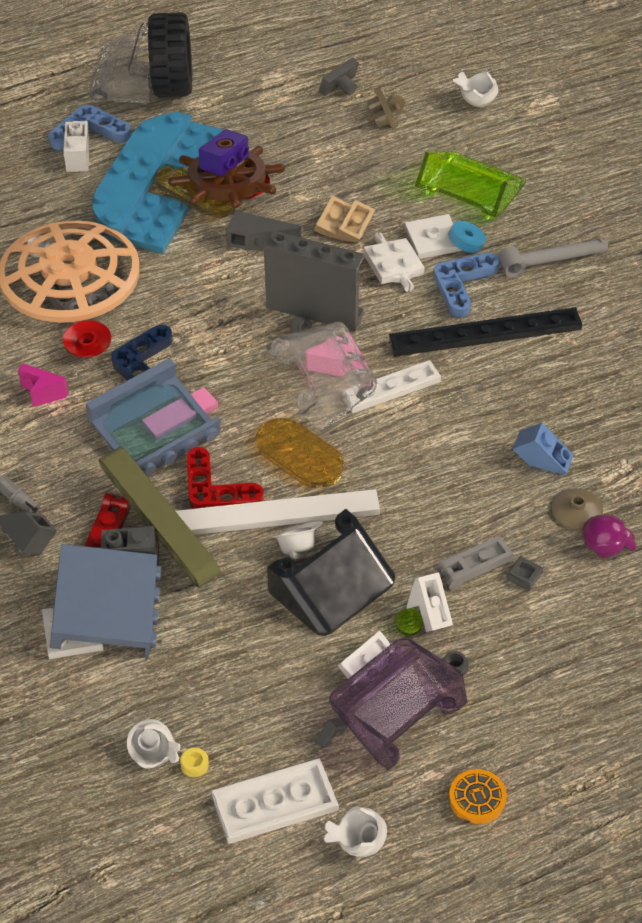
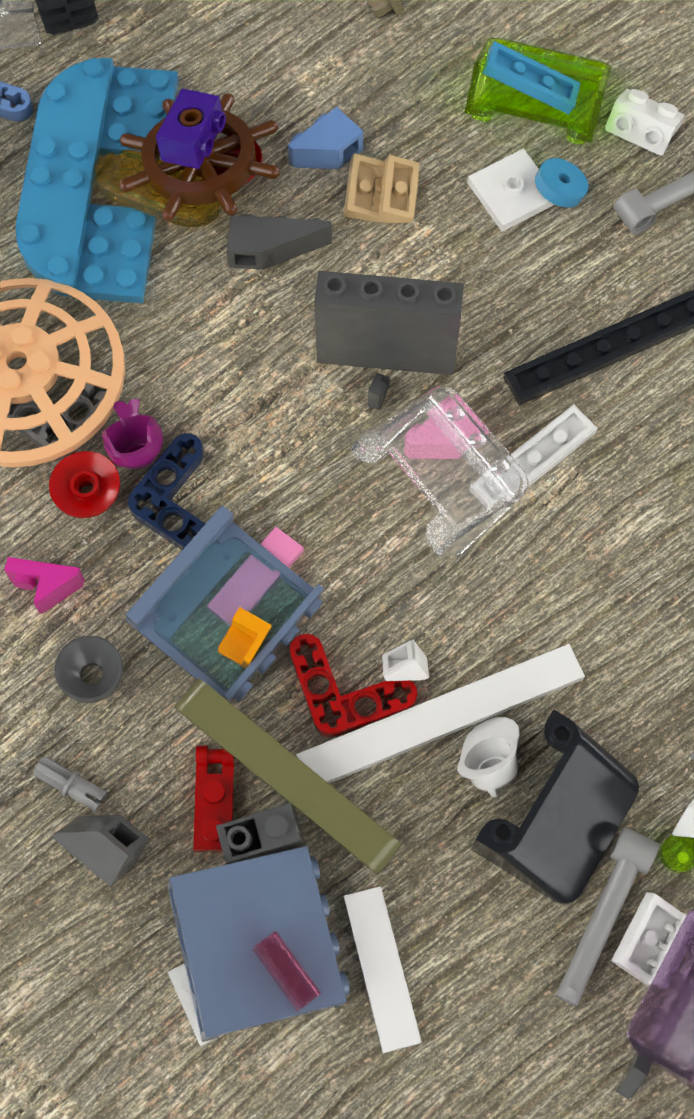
camera: 15 degrees left, 20 degrees up
clear yellow tile [256,418,344,488] -> none
white plate [363,232,425,292] -> none
medium blue beam [434,253,500,318] -> none
none -> dark grey piece [54,636,123,703]
none -> magenta hat [102,398,163,469]
none -> light orange panel [218,607,272,668]
none -> clear pink piece [253,931,321,1012]
none -> medium blue slope [288,107,363,169]
none -> white tile [343,886,422,1054]
none -> white slope [382,639,429,681]
none -> dark azure plate [482,41,580,114]
none -> light grey piece [555,826,660,1007]
none -> white bracket [605,89,685,156]

